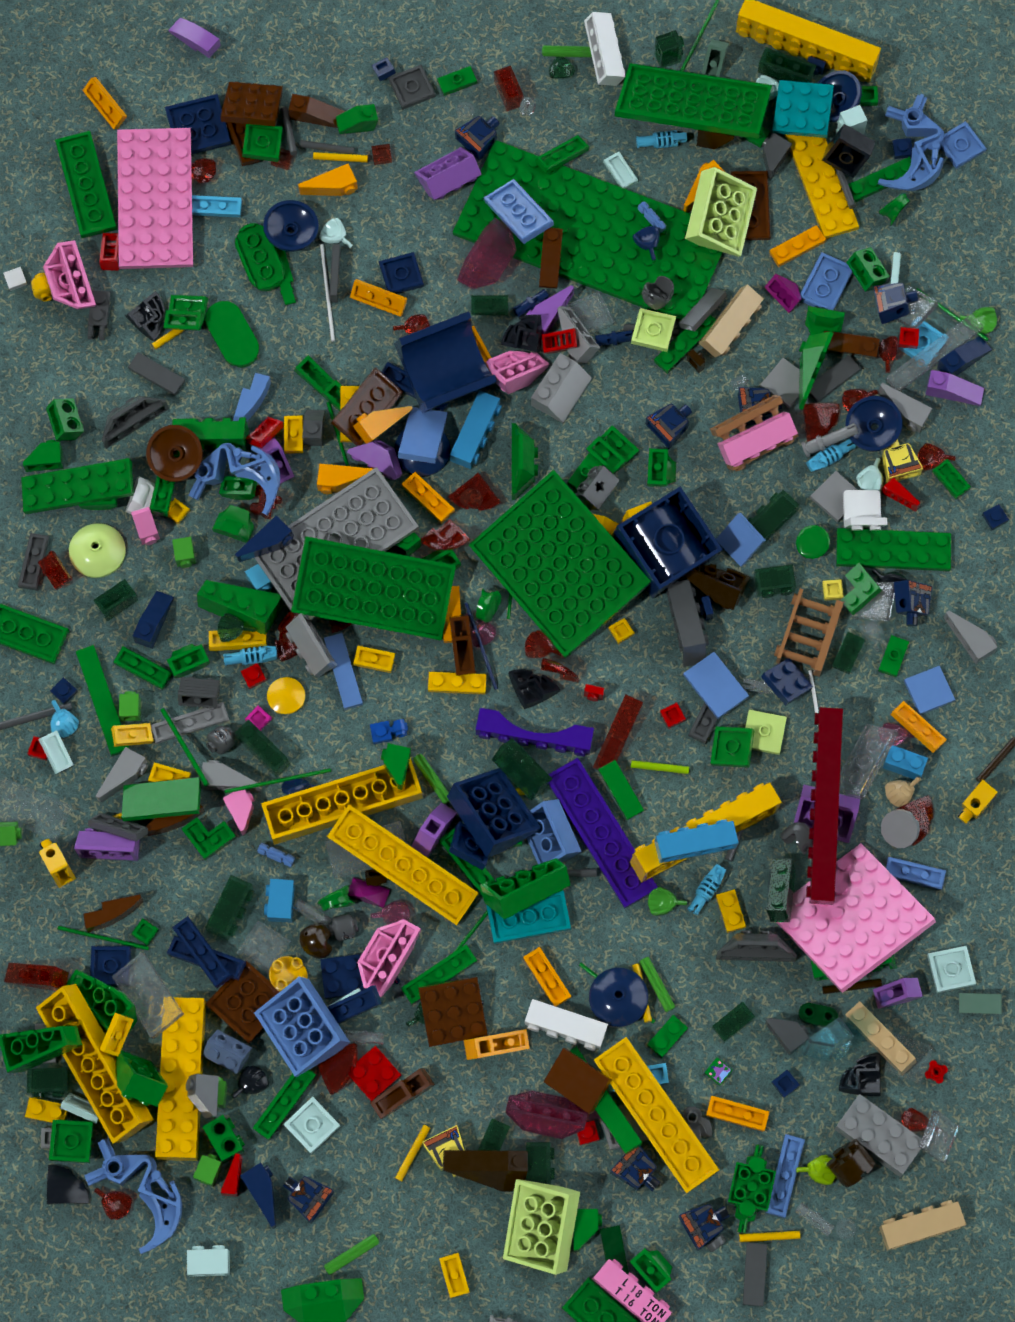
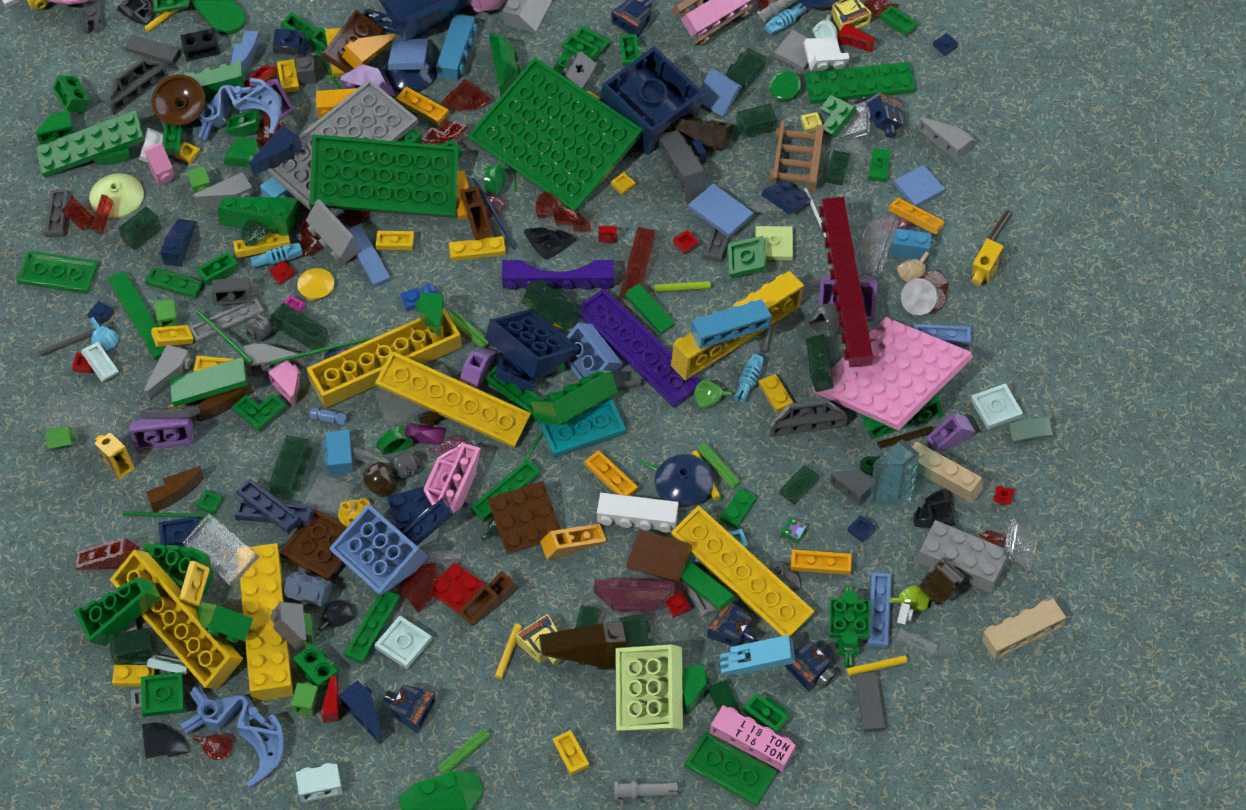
camera: 10 degrees left, 15 degrees down
none -> clear red tile [91,194,113,234]
none -> black brick [180,28,220,62]
none -> light grey slope [194,172,254,207]
none -> dark blue torso [273,29,308,56]
none -> medium azure hinge [720,635,795,676]
none -> white plate [897,603,913,625]

